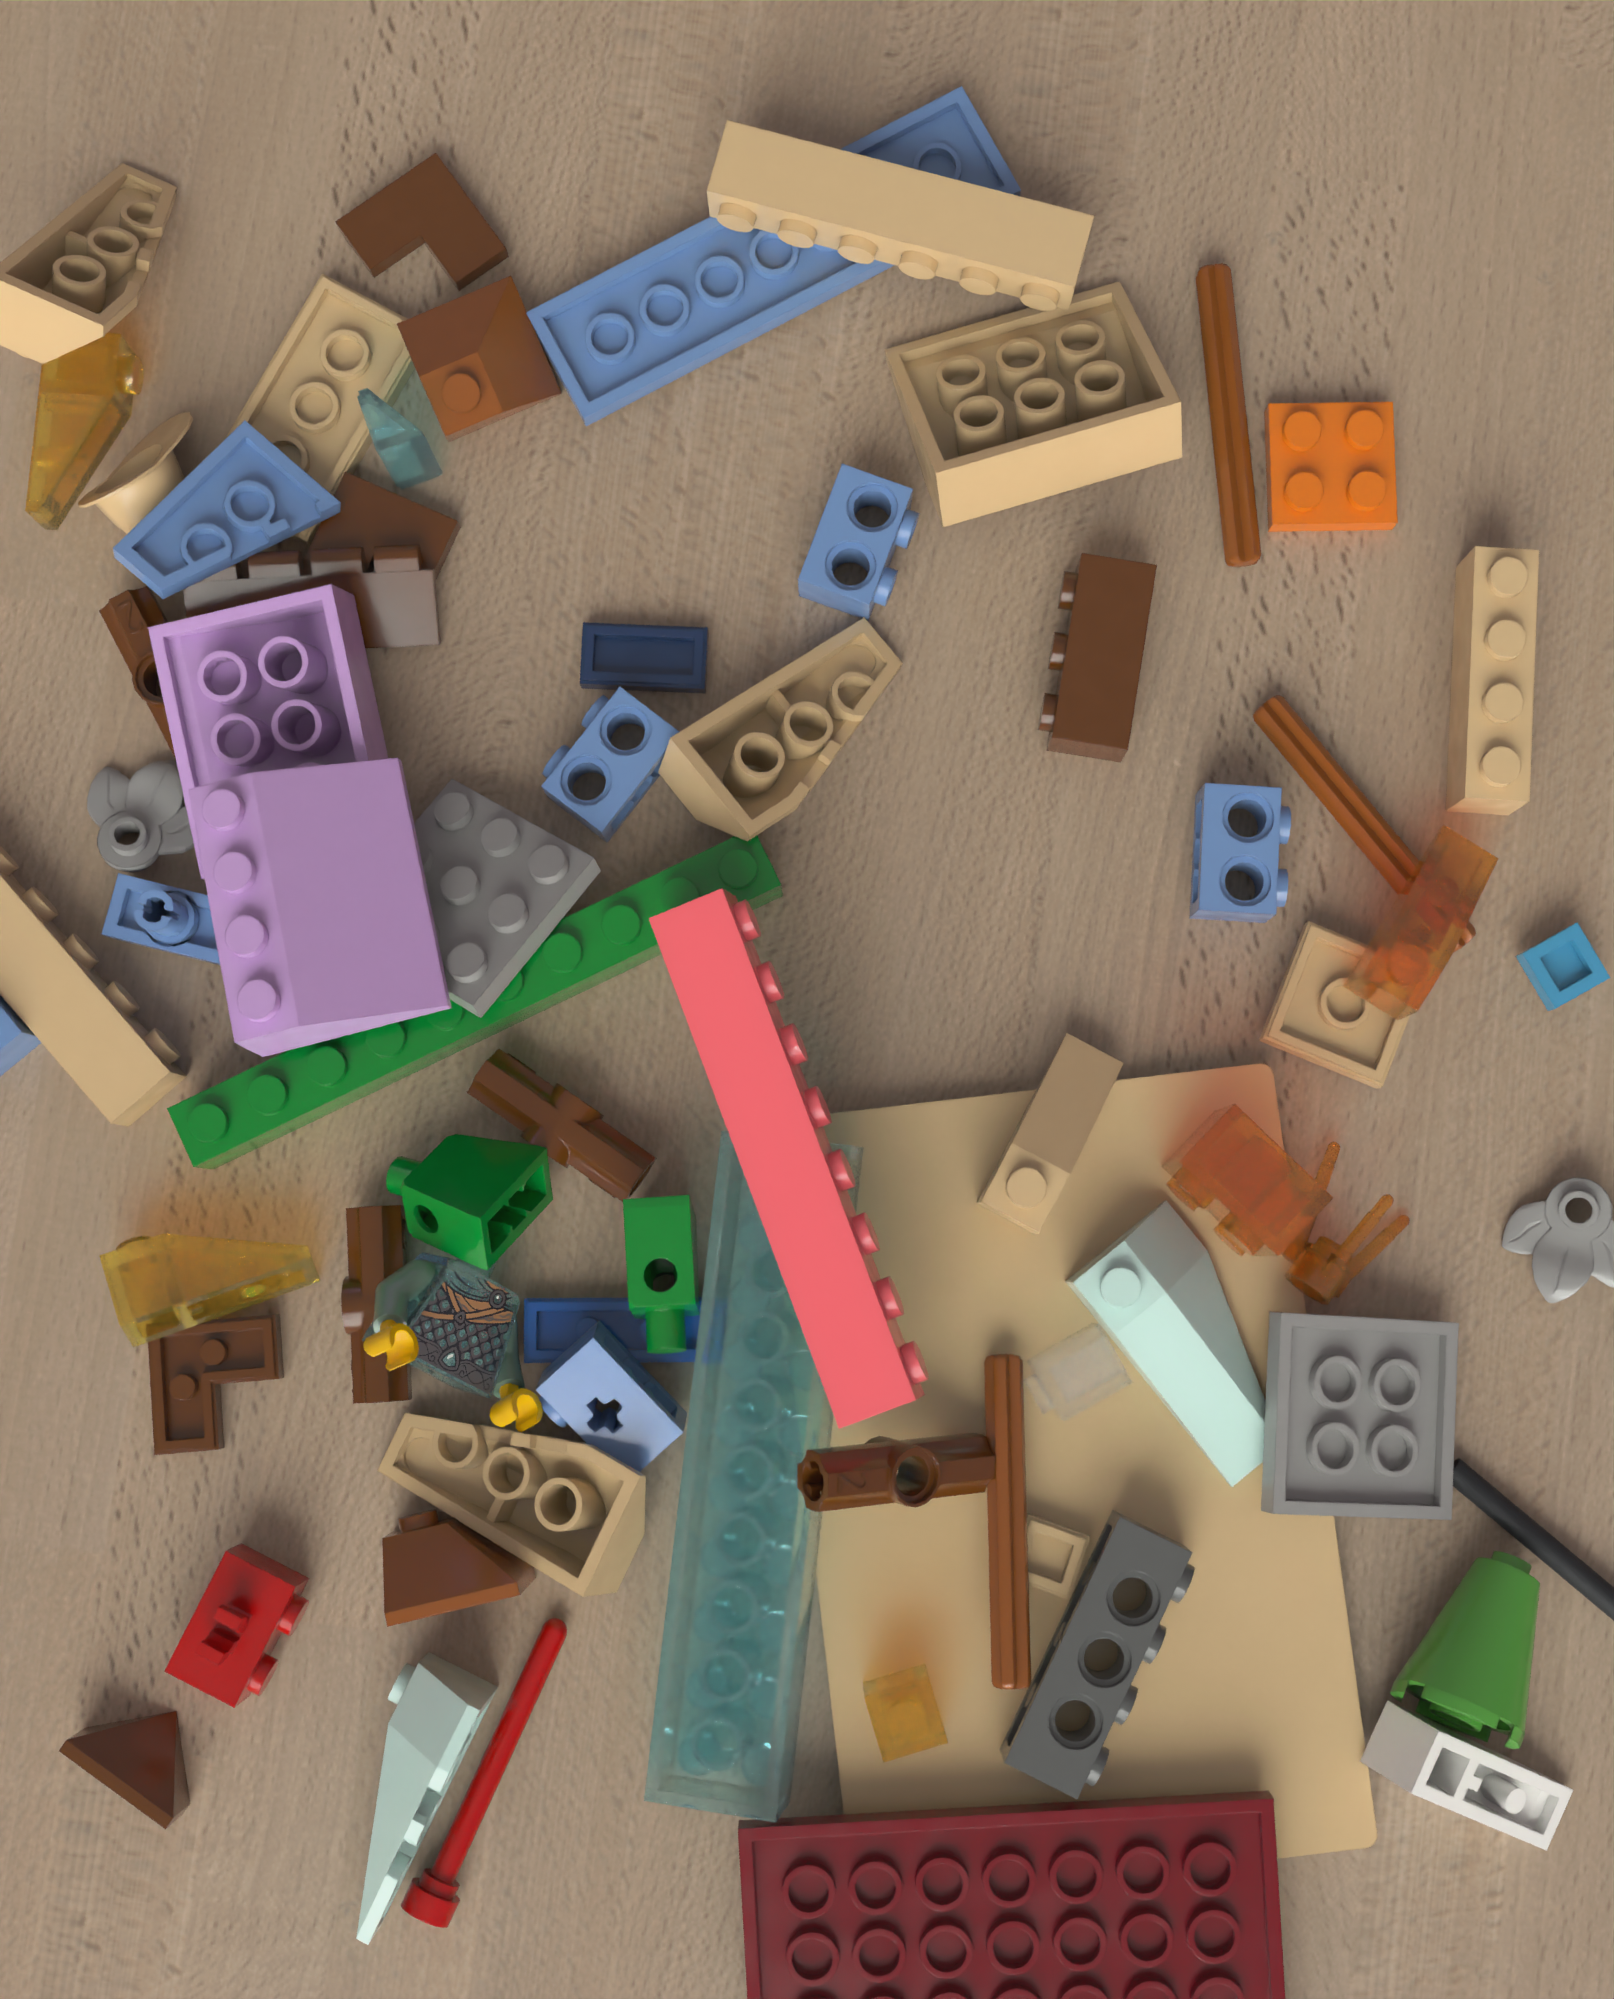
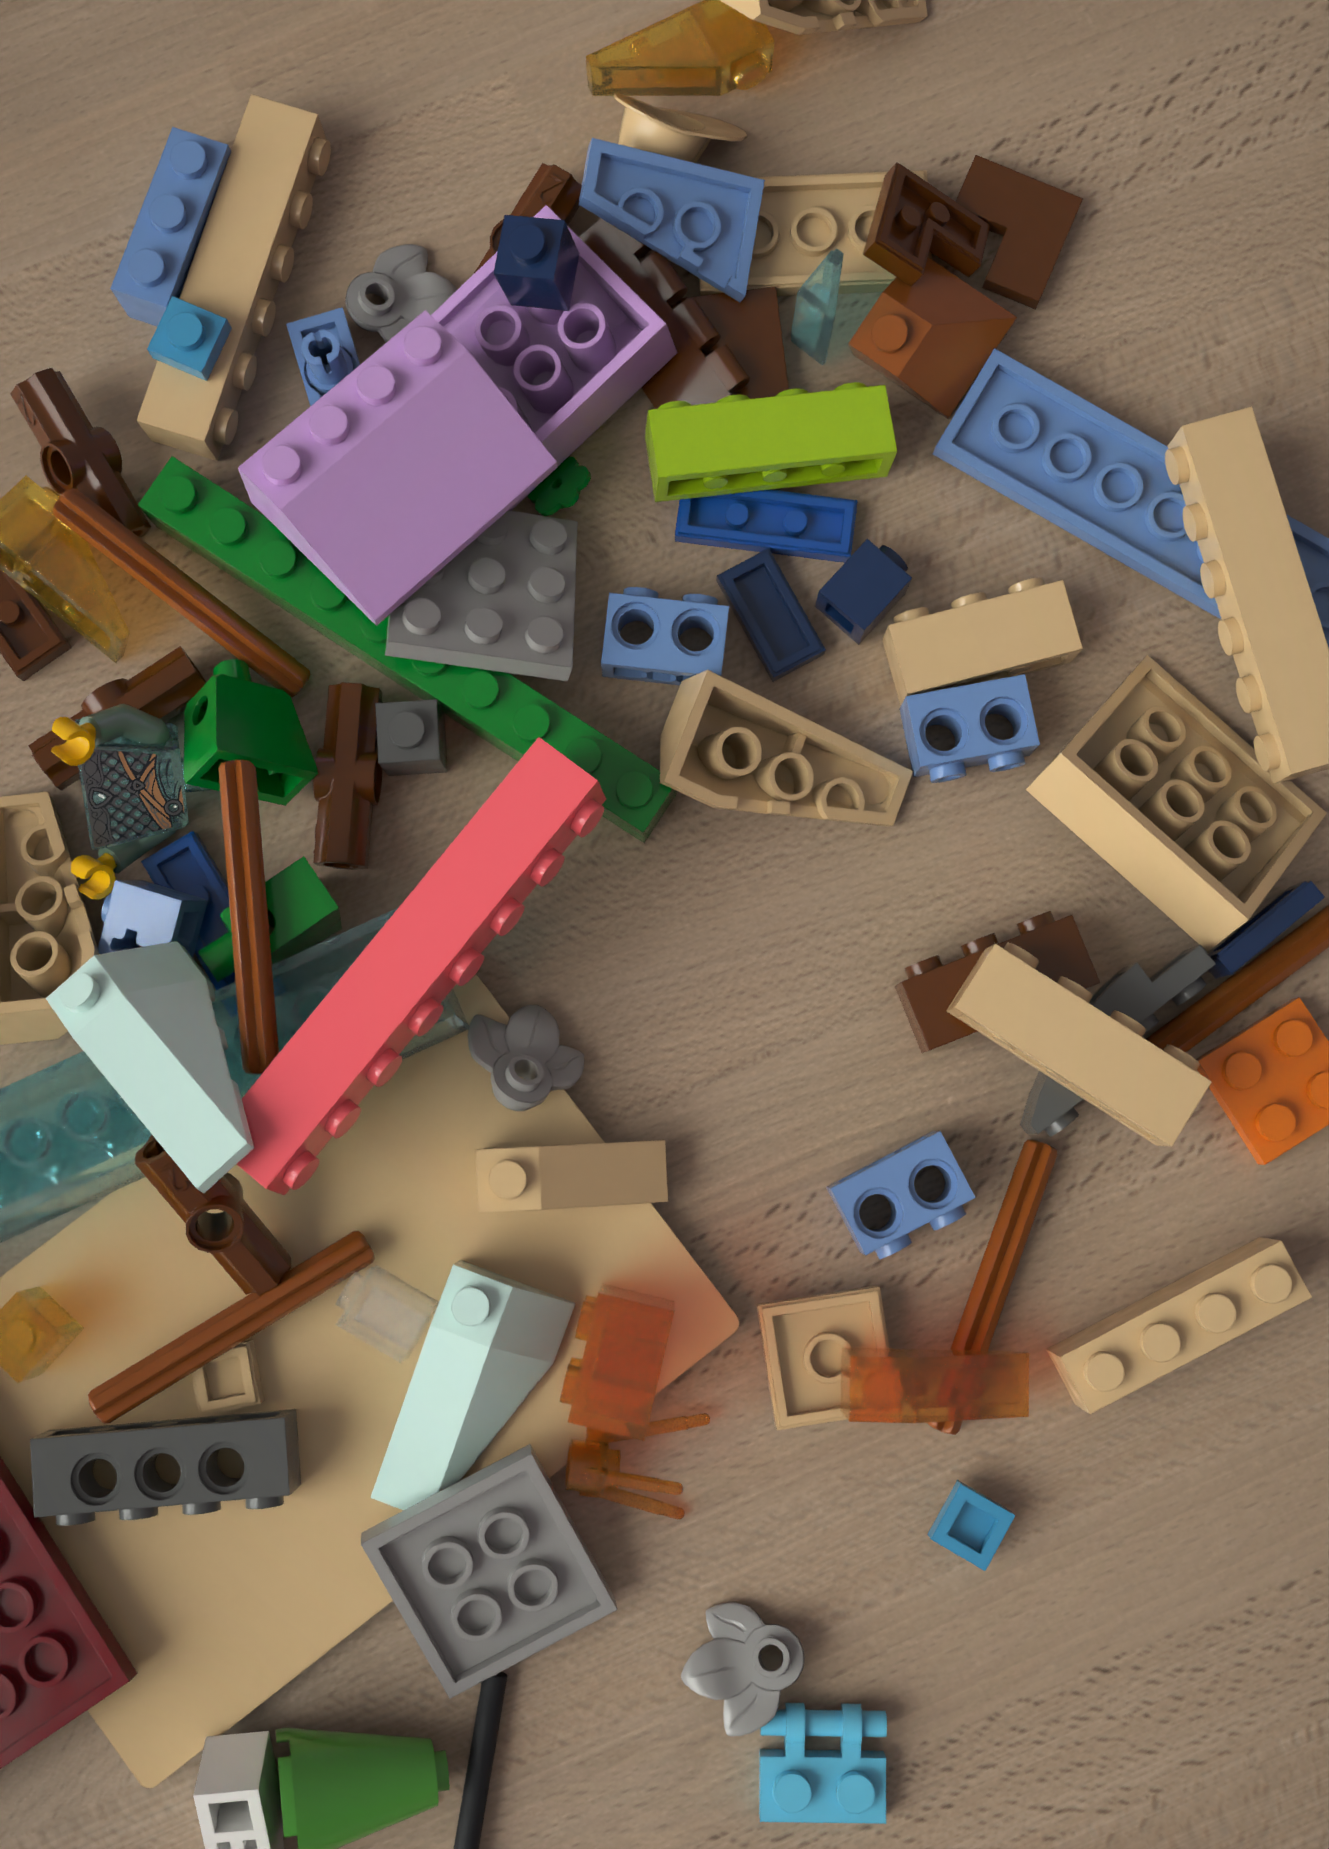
camera: 55 degrees right, 0 degrees up
none -> reddish brown piece [11,368,151,538]
none -> light aqua wedge [46,941,254,1193]
none -> dark orange axle [52,488,311,697]
none -> dark azure plate [147,296,232,381]
none -> dark orange axle [218,760,279,1075]
none -> dark grey brick [375,699,448,776]
none -> light grey plate [468,1005,584,1111]
none -> dark blue brick [494,215,580,311]
none -> green plant [528,457,591,516]
none -> lime brick [645,382,897,502]
none -> blue tile [675,490,858,563]
none -> dark blue brick [815,539,912,645]
none -> reddish brown tile [863,162,990,286]
none -> tan brick [882,577,1083,706]
none -> tan brick [946,942,1212,1146]
none -> dark grey slope [1020,945,1216,1137]
none -> dark blue tile [1208,881,1325,979]

